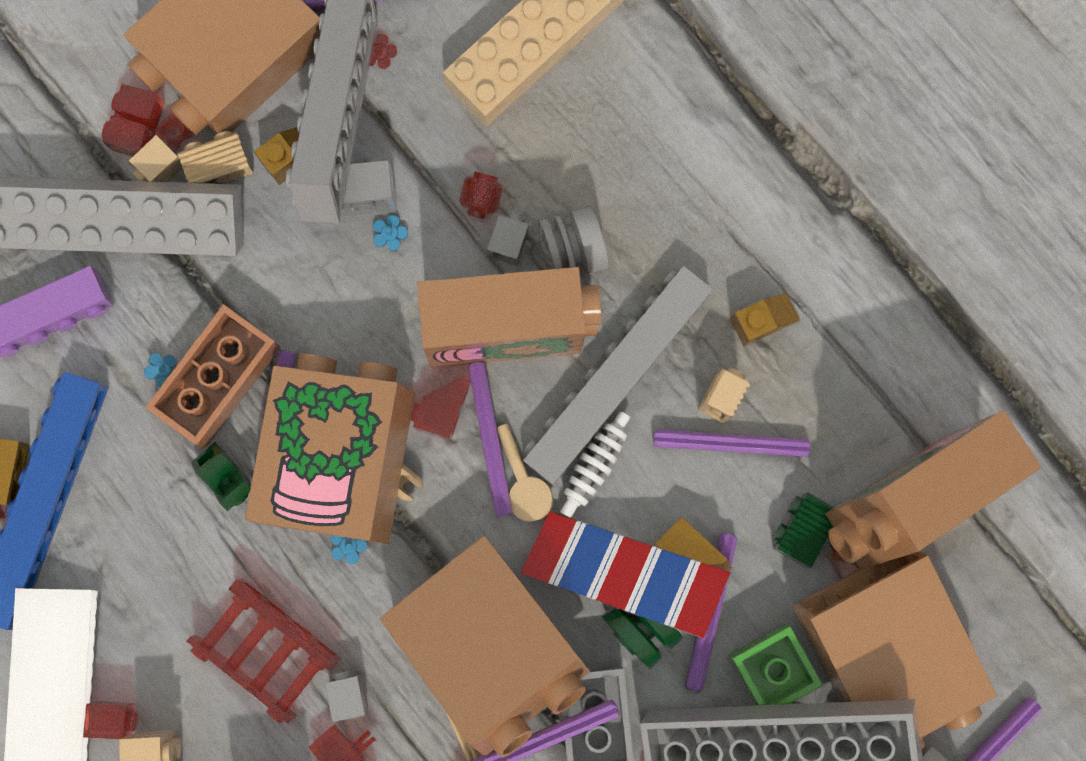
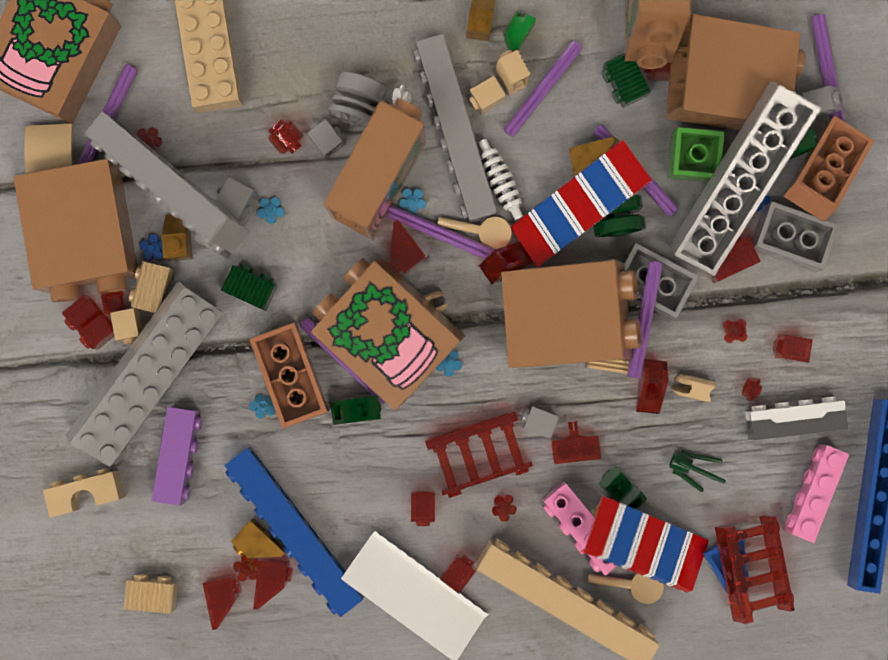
camera: 50 degrees left, 5 degrees up
none -> blue plant [140,234,163,261]
none -> dark green brick [221,263,278,311]
none -> white plate [392,85,411,105]
none -> dark azure plant [399,189,426,215]
none -> clear red brick [411,491,435,526]
none -> tan brick [468,76,506,115]
none -> clear red slope [479,241,533,284]
none -> clear red plant [492,494,517,522]
none -> green brick [505,12,536,52]

